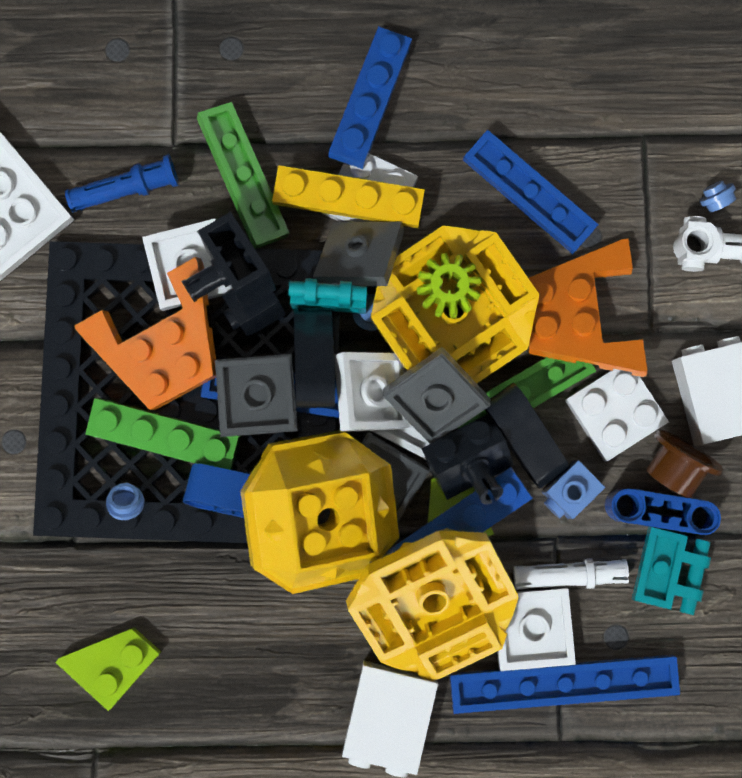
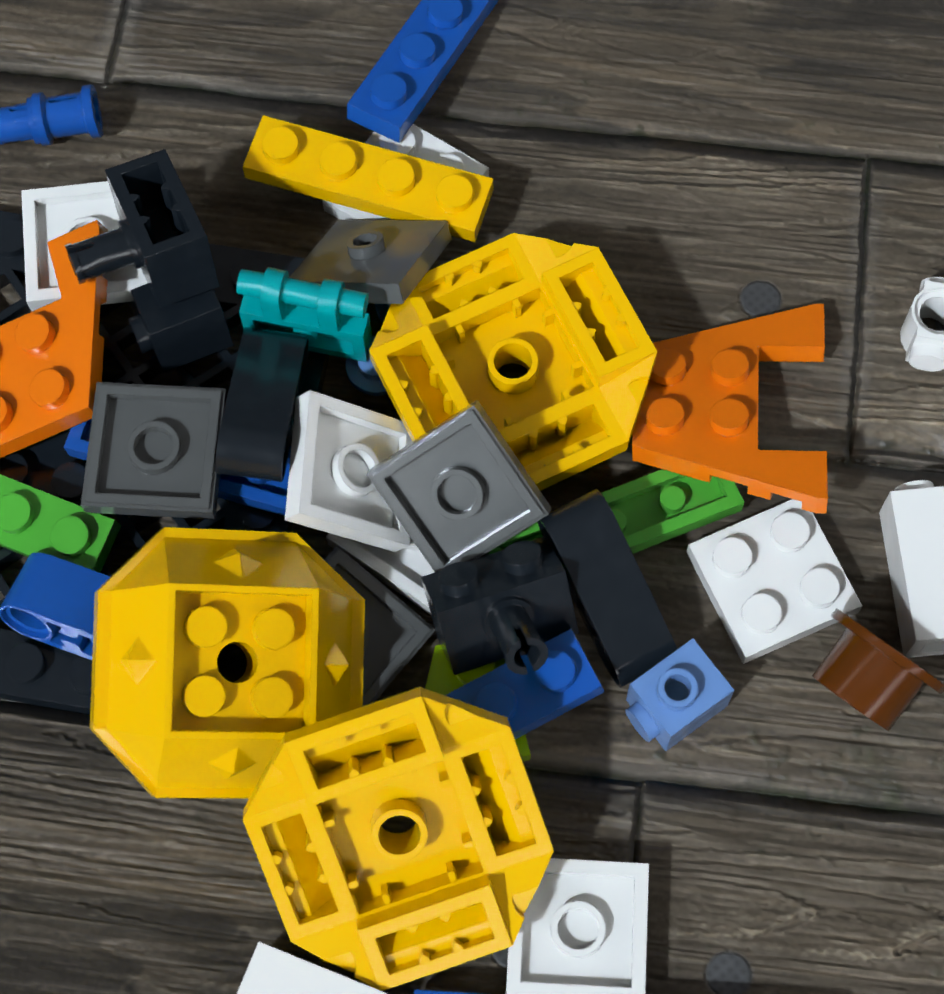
camera: 10 degrees right, 15 degrees down
bright green plate [196,102,290,249] -> none
lime gear [417,253,482,319] -> none
blue plate [463,130,599,254] -> none
white pin [513,558,629,590] -> none
blue beam [605,489,721,535] -> none
teal plate [632,527,711,615] -> none

